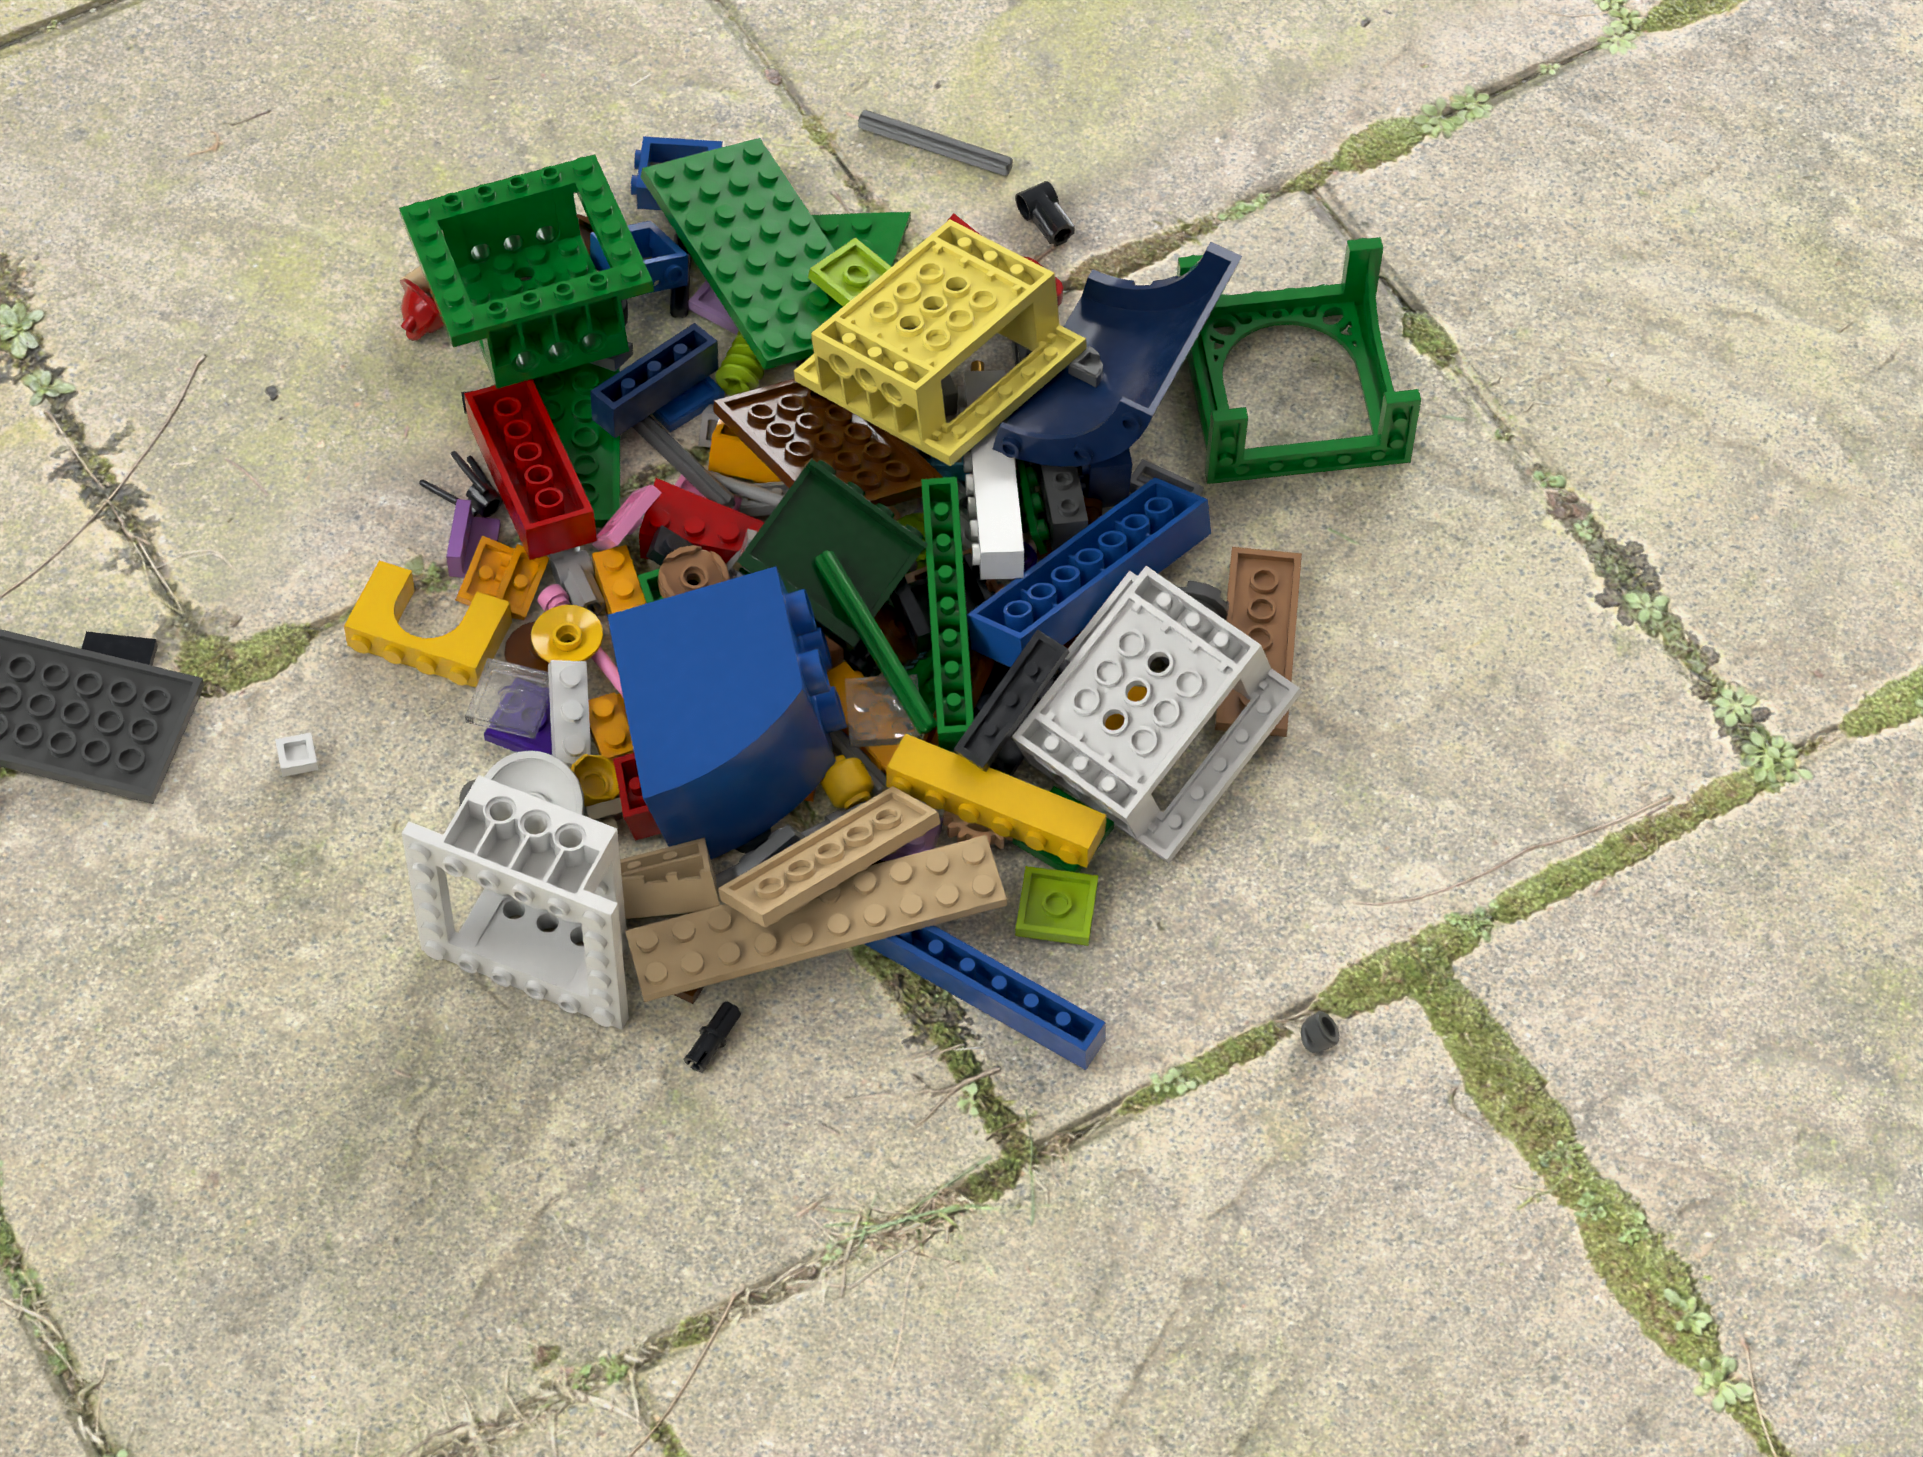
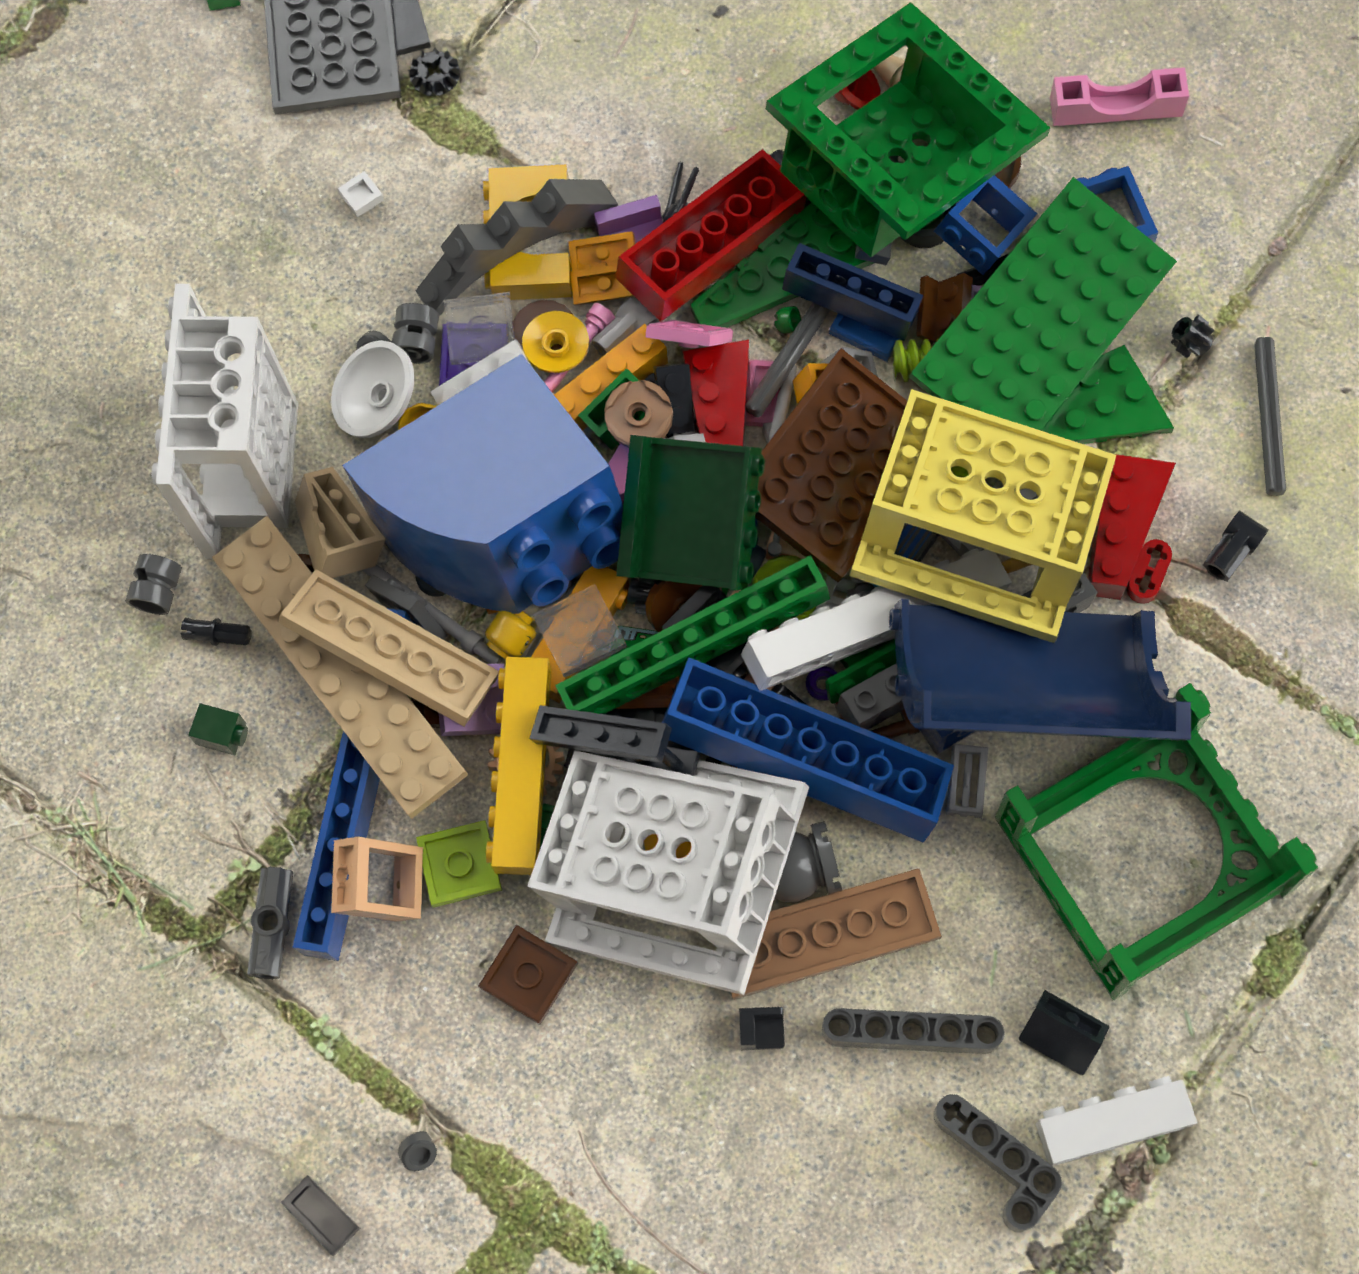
camera: 75 degrees right, 15 degrees up
lime plate [808,238,891,307] -> none
green axle [815,550,937,735] -> none
dark grey tile [1068,346,1103,387] -> none
none -> dark grey wheel [125,554,182,615]
none -> dark green brick [188,703,248,756]
none -> dark grey piece [247,867,293,980]
none -> tile [281,1175,361,1256]
none -> light nougat window [331,837,423,922]
none -> dark grey wheel [391,303,439,364]
none -> black gear [409,48,460,96]
none -> dark grey arch [415,179,618,315]
none -> reddish brown plate [478,924,578,1025]
none -> black panel [739,1007,785,1050]
none -> green hinge [774,306,801,334]
none -> dark grey beam [822,1008,1004,1054]
none -> reddish brown bracket [916,273,973,346]
none -> dark grey beam [934,1094,1062,1232]
none -> black panel [1019,990,1110,1075]
none -> white brick [1035,1076,1197,1166]
none -> bright pink arch [1050,68,1189,126]
none -> black gear [1171,314,1214,358]

